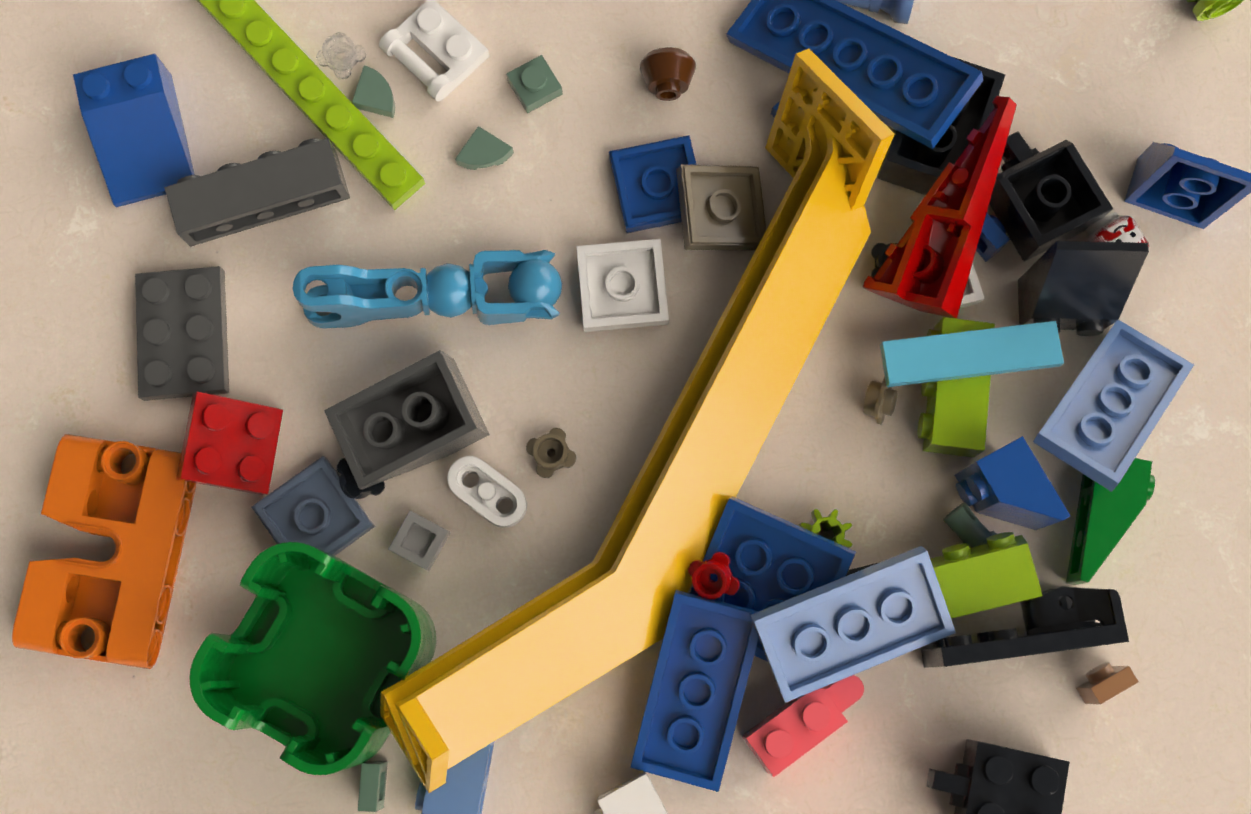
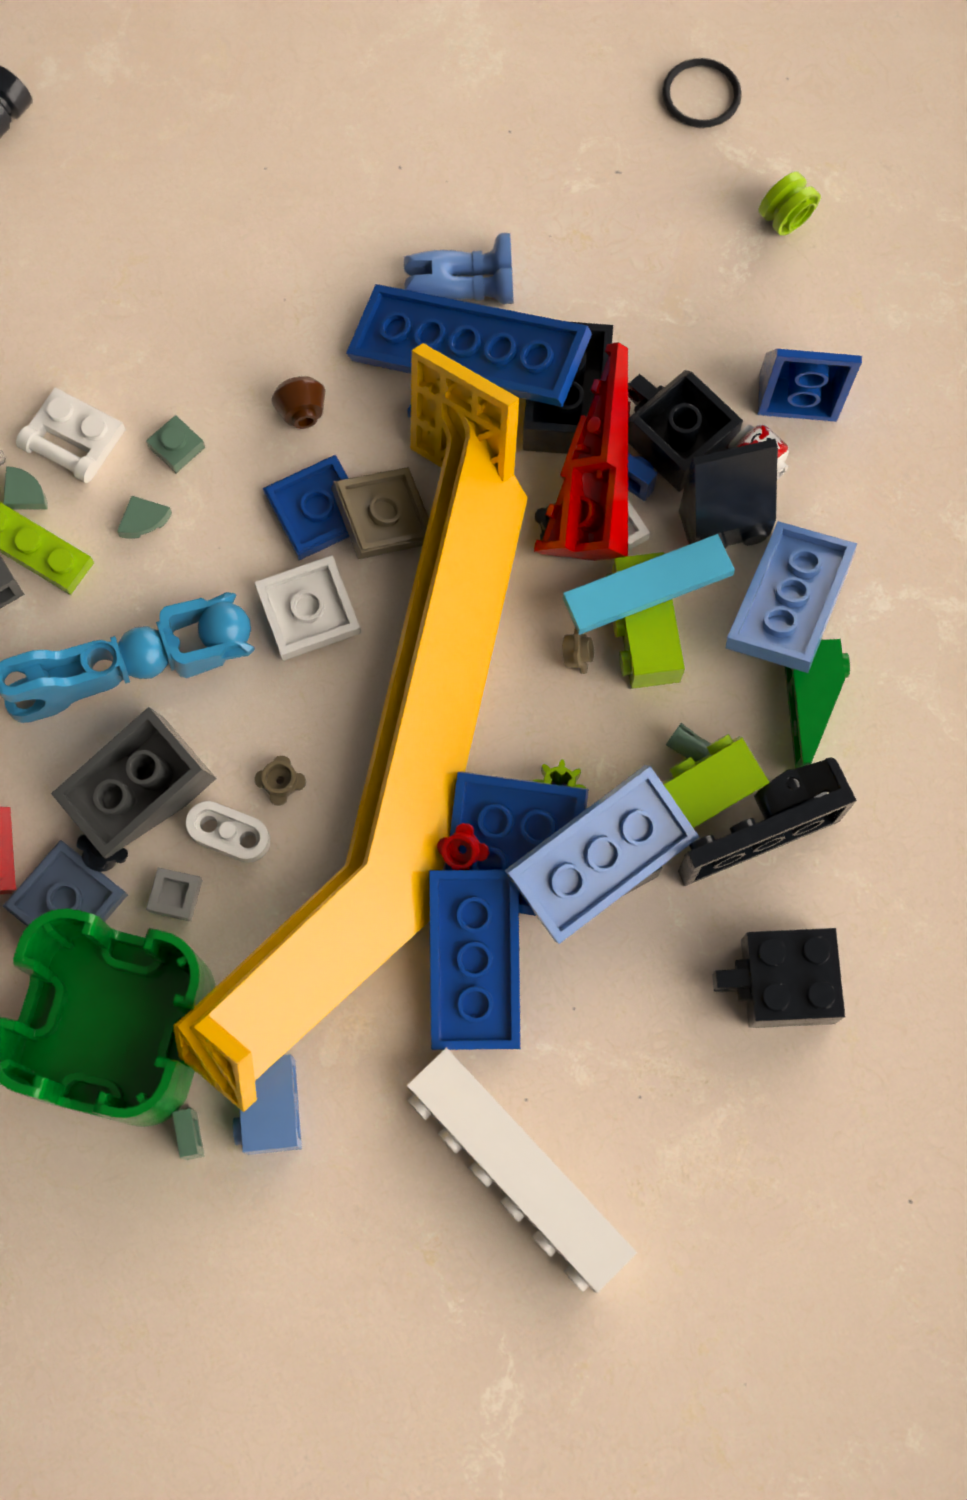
camera: 15 degrees left, 5 degrees down
coral brick [742,675,864,777] -> none
blue slope [954,436,1071,530] -> none
medium nougat plate [1076,662,1139,705] -> none

